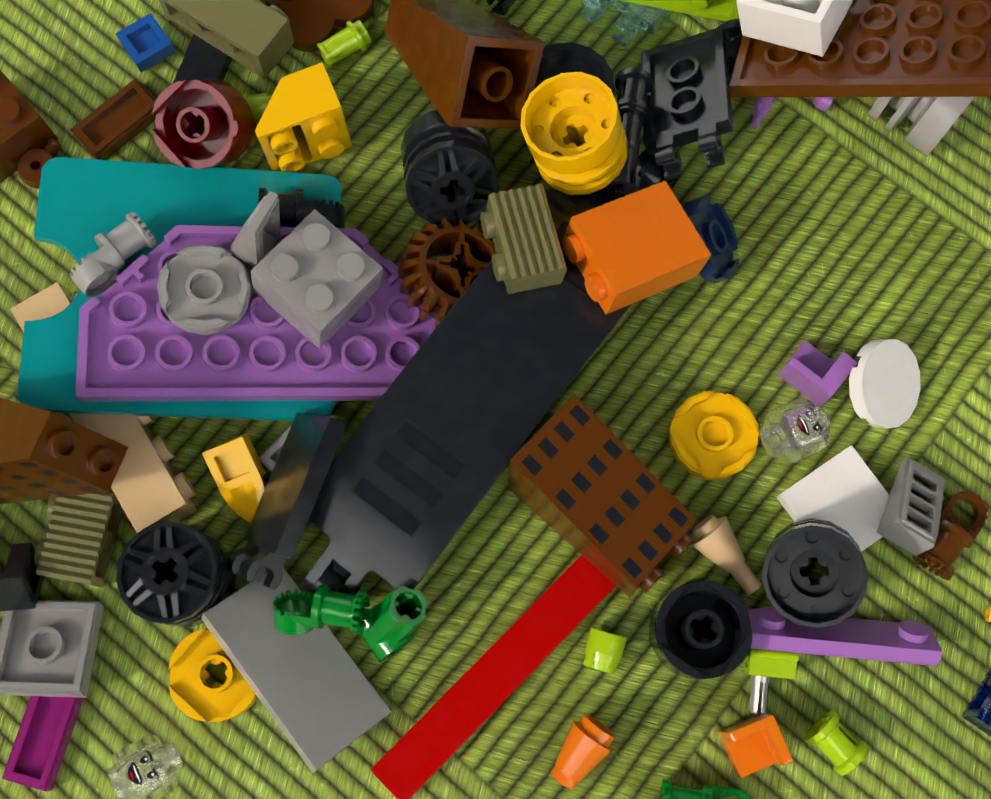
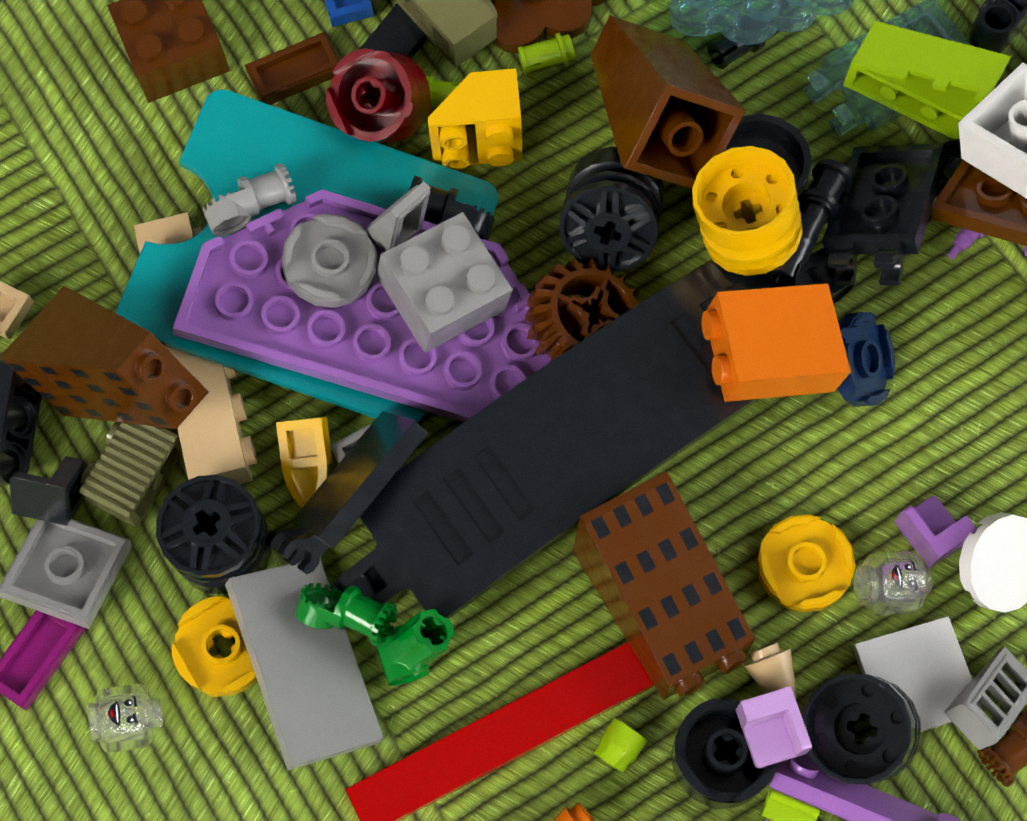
camera: 20 degrees right, 5 degrees down
reddish brown piece [17,138,62,189] -> none
olive brick [480,184,567,294] -> none
none -> lavender panel [736,686,812,768]

